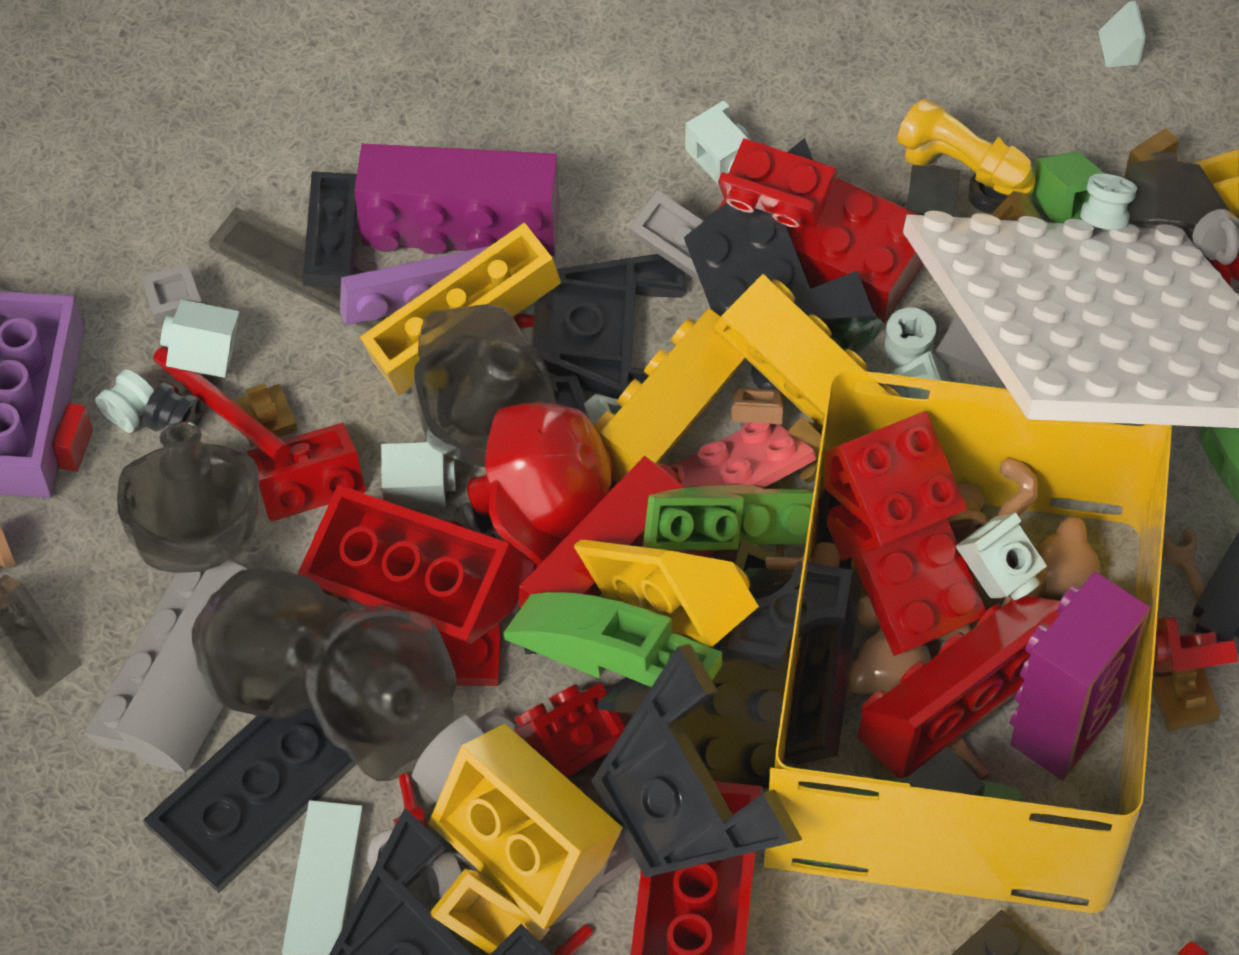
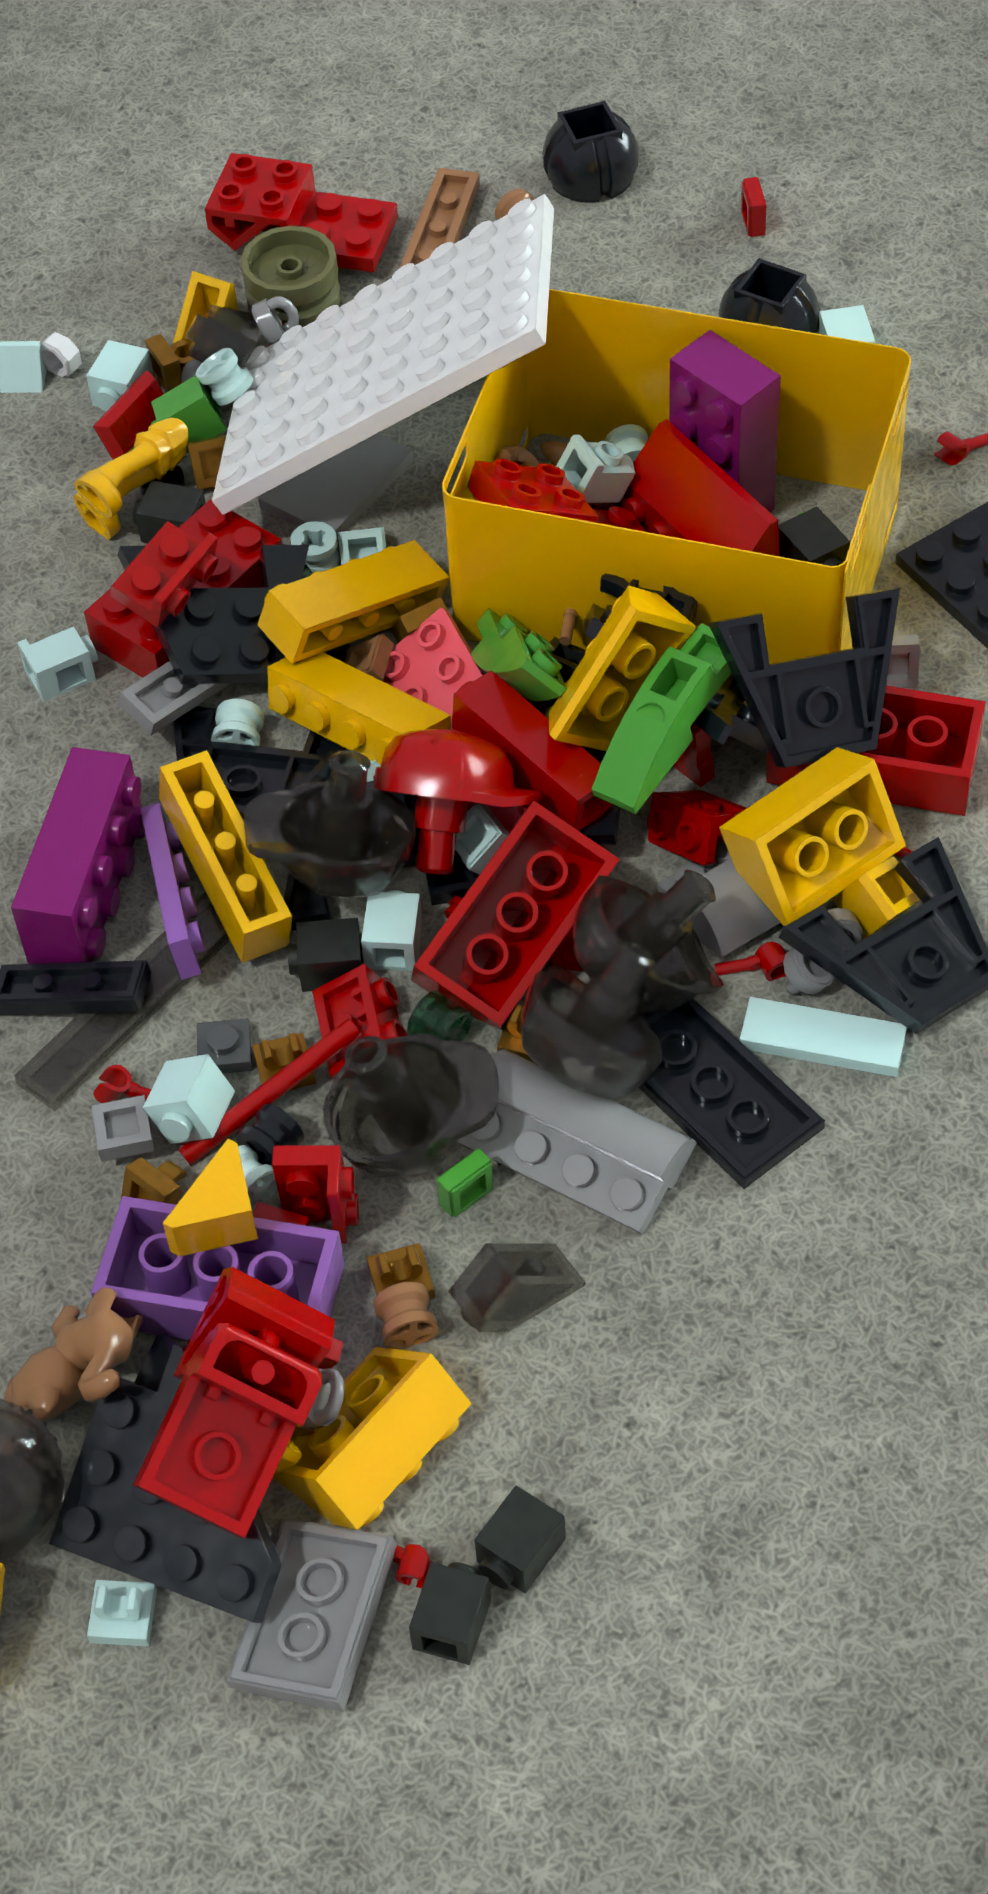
camera: 80 degrees left, 5 degrees down
none -> white tile [41,332,82,377]
none -> light aqua brick [86,340,154,412]
none -> red tile [93,371,164,459]
none -> red hand [93,1064,151,1103]
none -> pearl gold tile [120,1157,186,1205]
none -> yellow slope [163,1139,258,1257]
none -> dark grey plate [197,1018,252,1074]
none -> light aqua wheel [211,699,265,746]
none -> red bracket [272,1145,359,1244]
none -> pearl dark grey brick [287,918,363,992]
none -> pearl gold tile [366,1243,435,1299]
none -> clear green wheel [407,990,473,1057]
none -> bright green tile [436,1148,493,1217]
none -> light grey tile [886,630,920,687]

